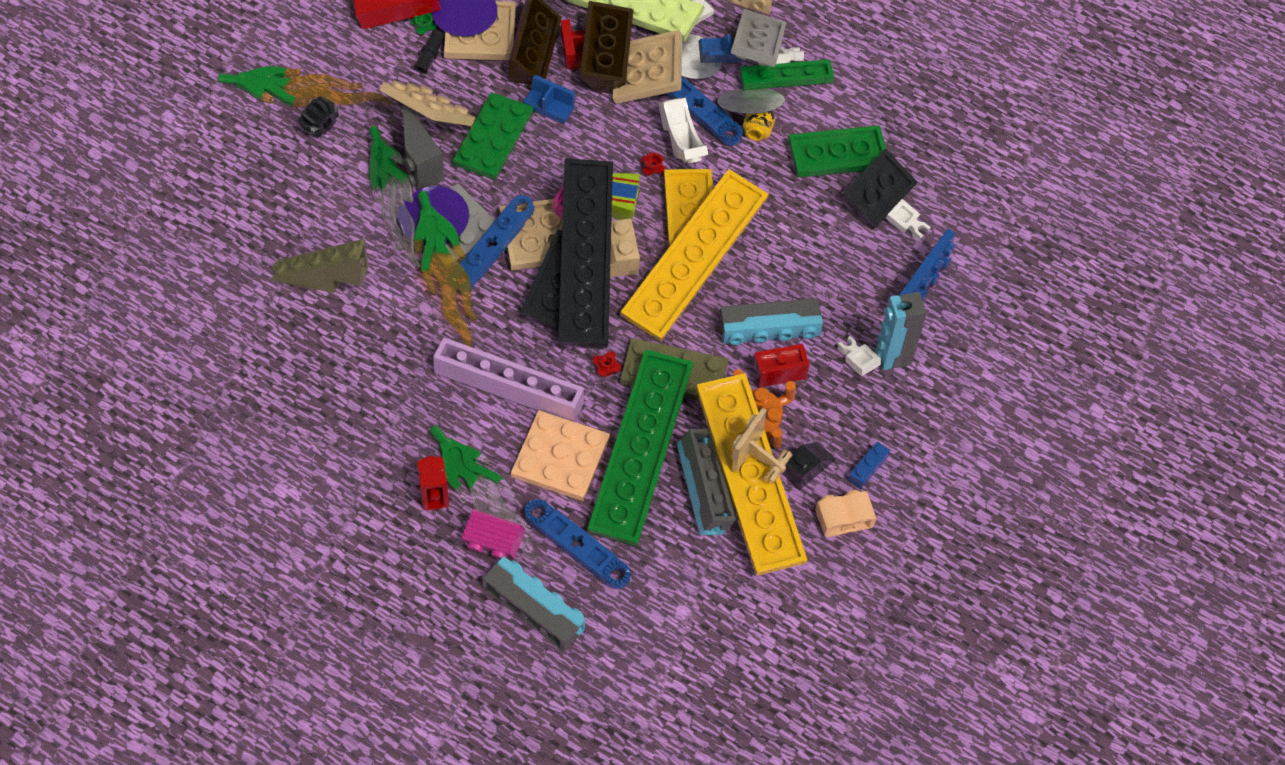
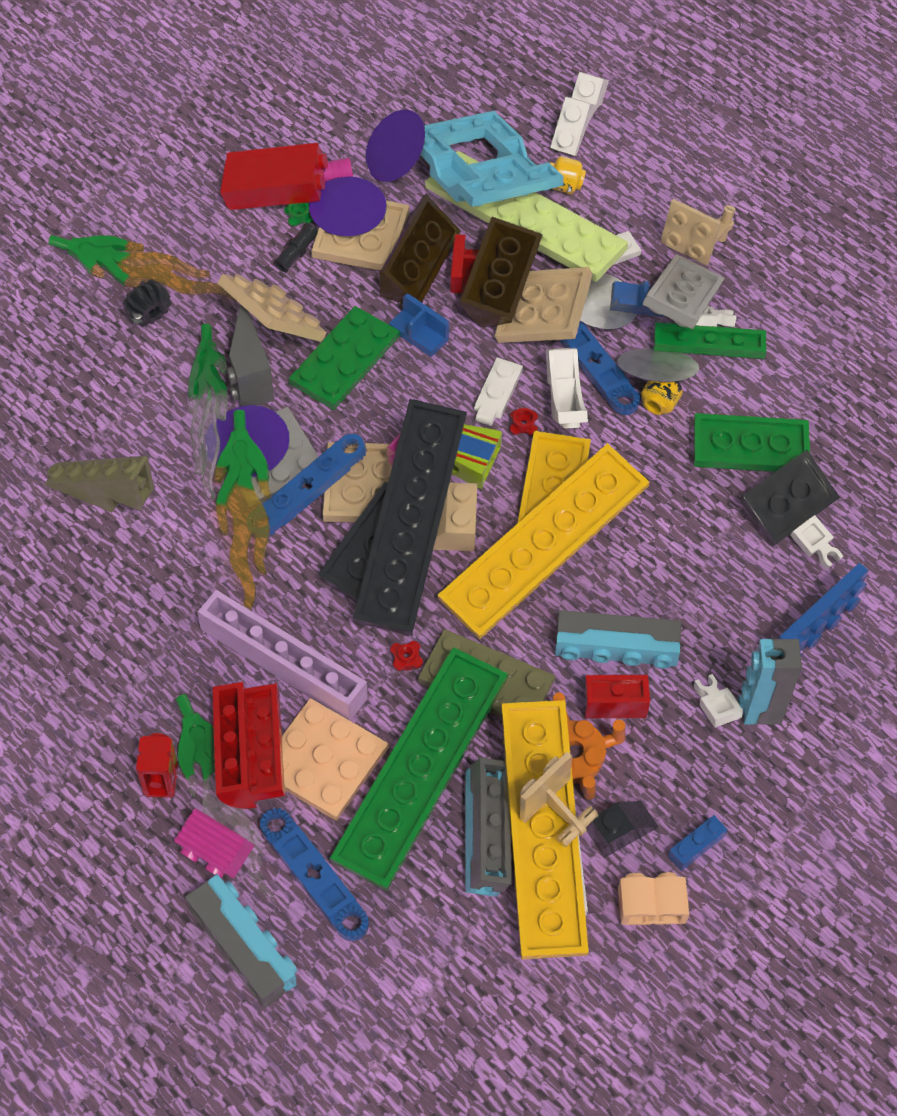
camera: 15 degrees right, 0 degrees up
none -> red brick [212,682,285,809]
none -> white hinge [474,358,523,426]

